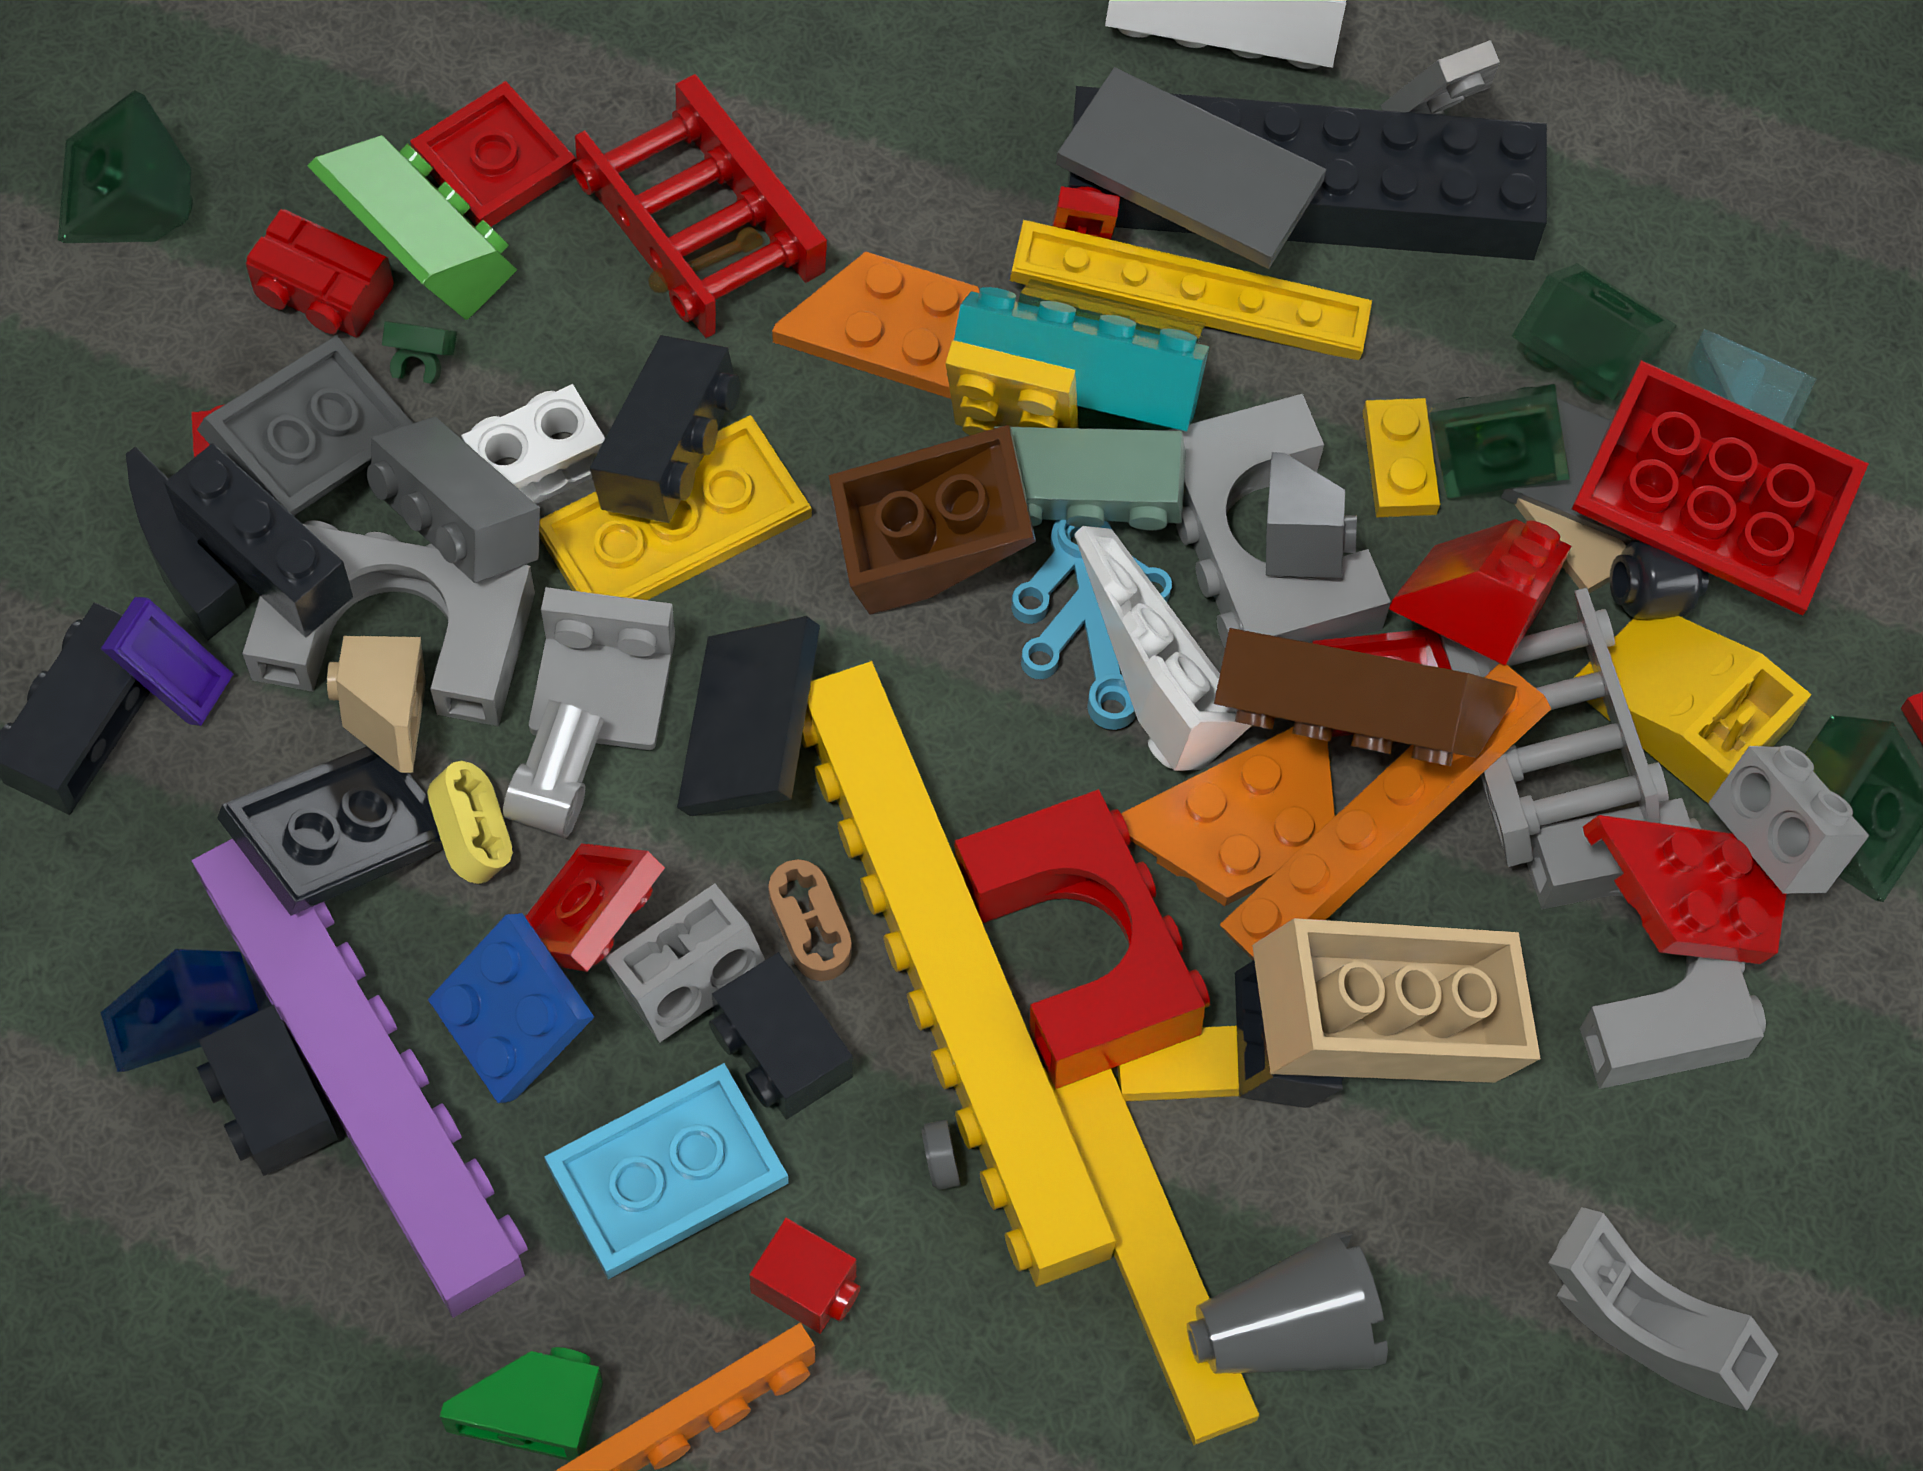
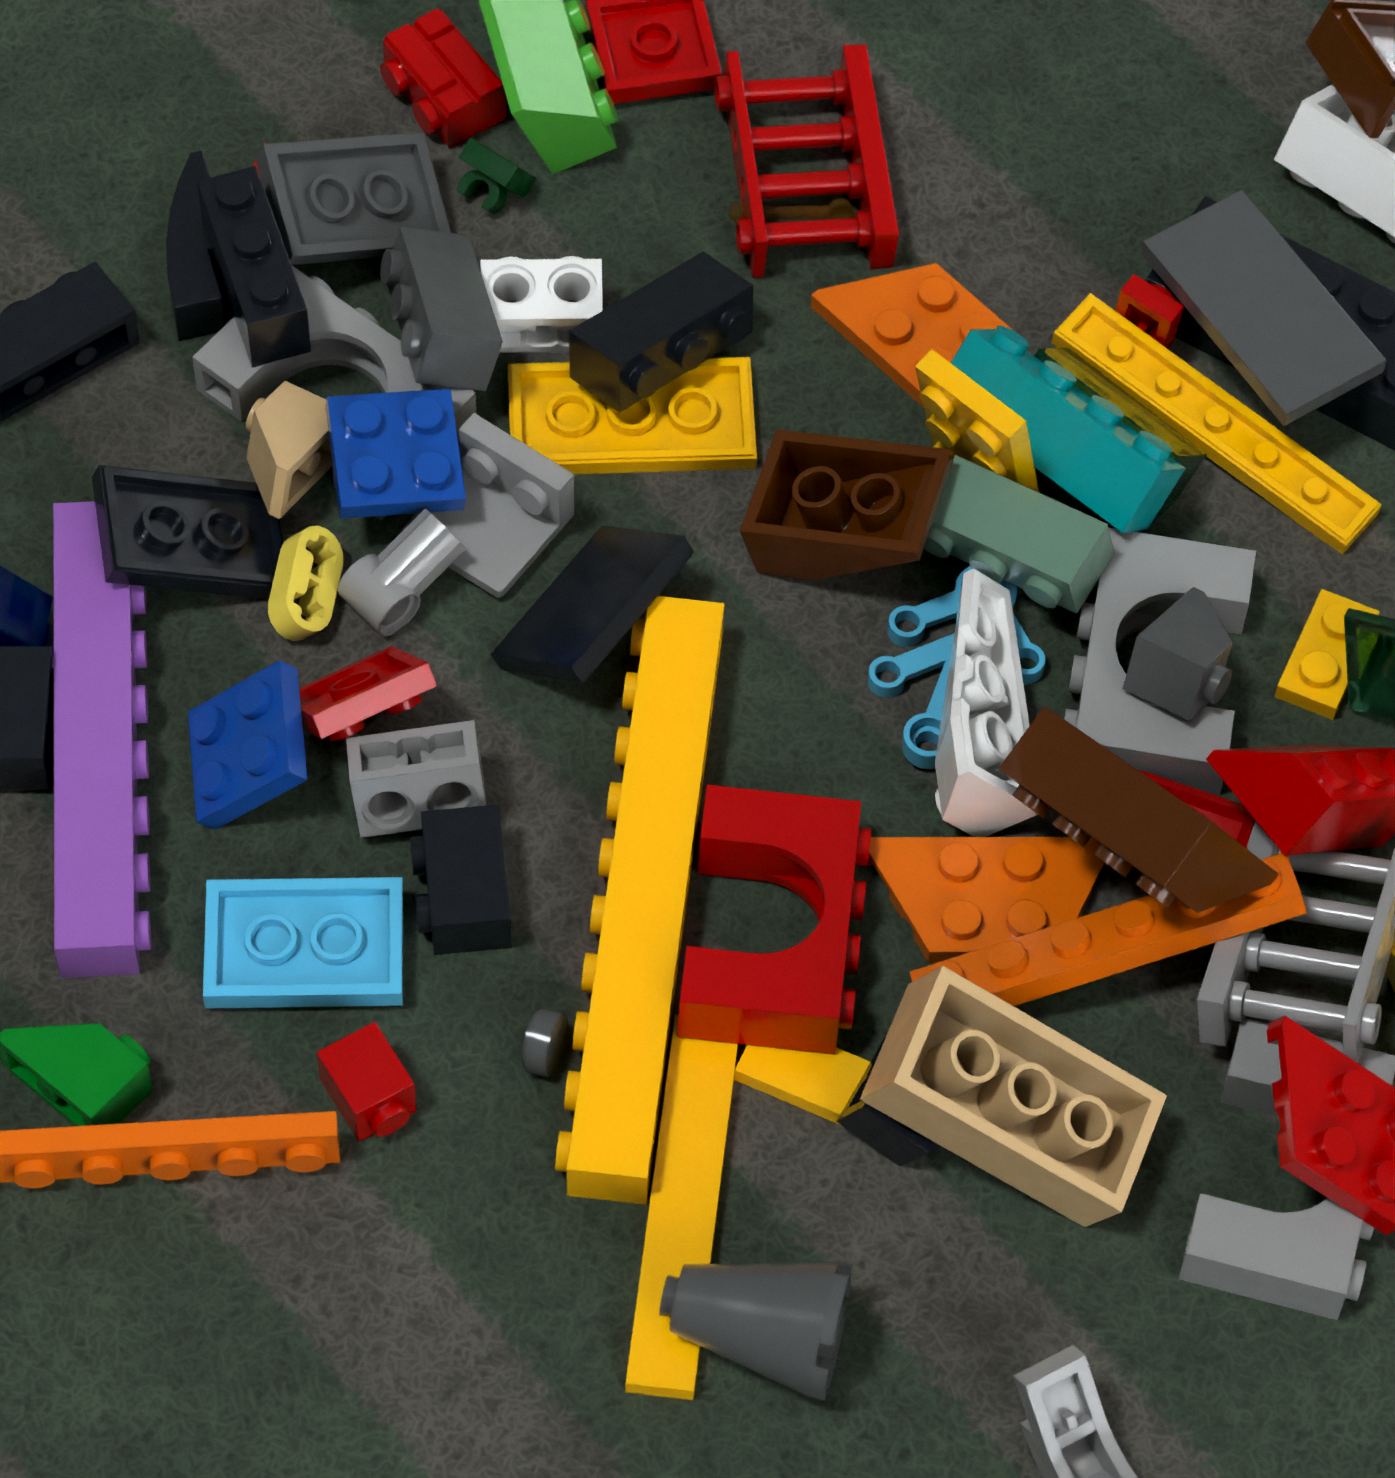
camera: 30 degrees right, 5 degrees down
dark purple tile [101,597,234,726] -> none
medium nougat beam [768,859,852,981] -> none
none -> blue plate [326,389,466,519]

